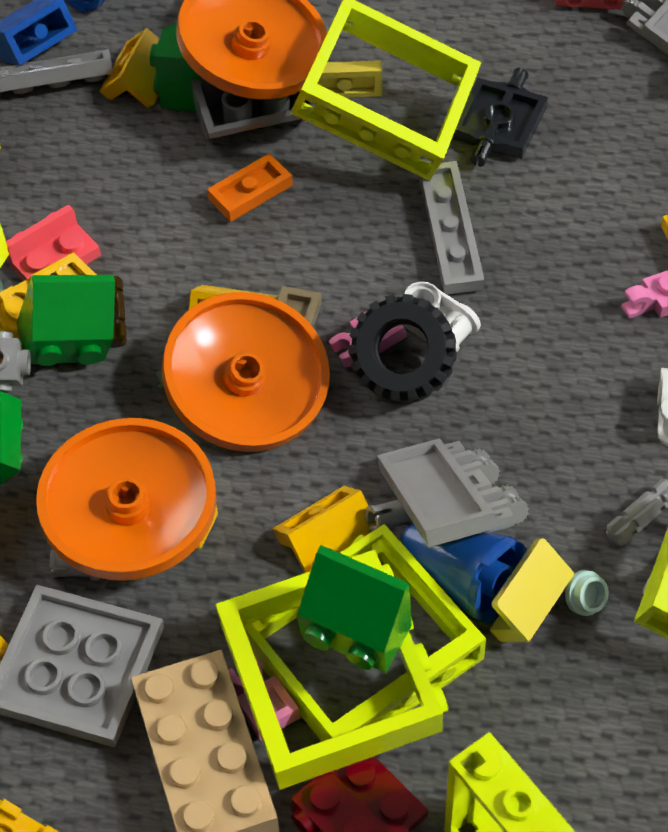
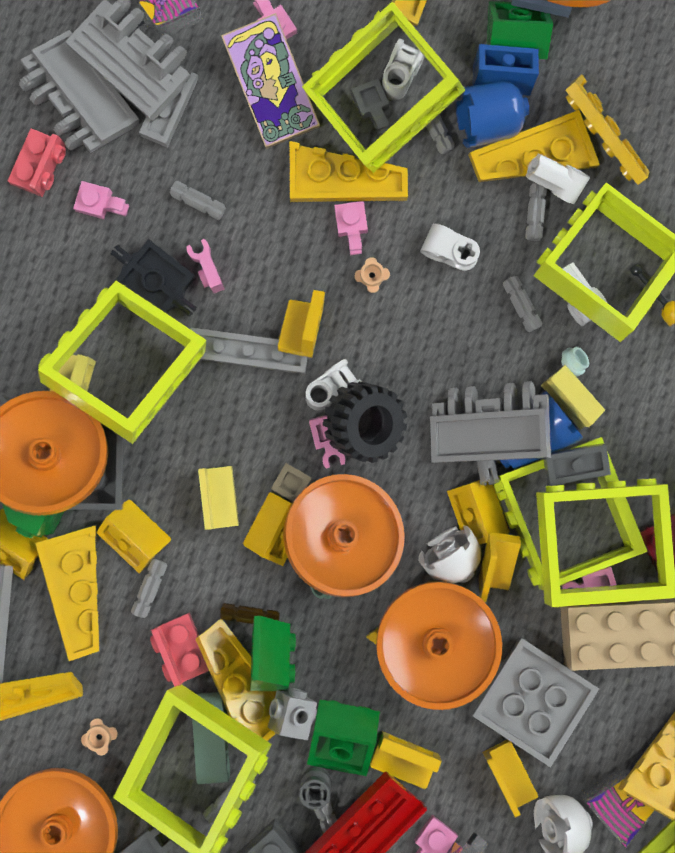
camera: 75 degrees left, 30 degrees up
orange plate [207,153,293,222] -> none
green slope [297,545,412,673] -> none
none -> yellow wing [35,525,99,661]
none -> bright pink plate [73,181,129,219]
none -> yellow panel [96,500,171,574]
none -> light grey axle [131,559,167,618]
none -> light grey axle [170,181,226,220]
none -> bright pink plate [187,239,224,293]
none -> light yellow panel [198,466,239,530]
none -> yellow panel [277,290,325,358]
none -> light nougat plate [355,258,390,293]
none -> white cylinder [418,525,481,584]
none -> yellow panel [479,532,521,602]
none -> dark grey plate [543,443,611,486]

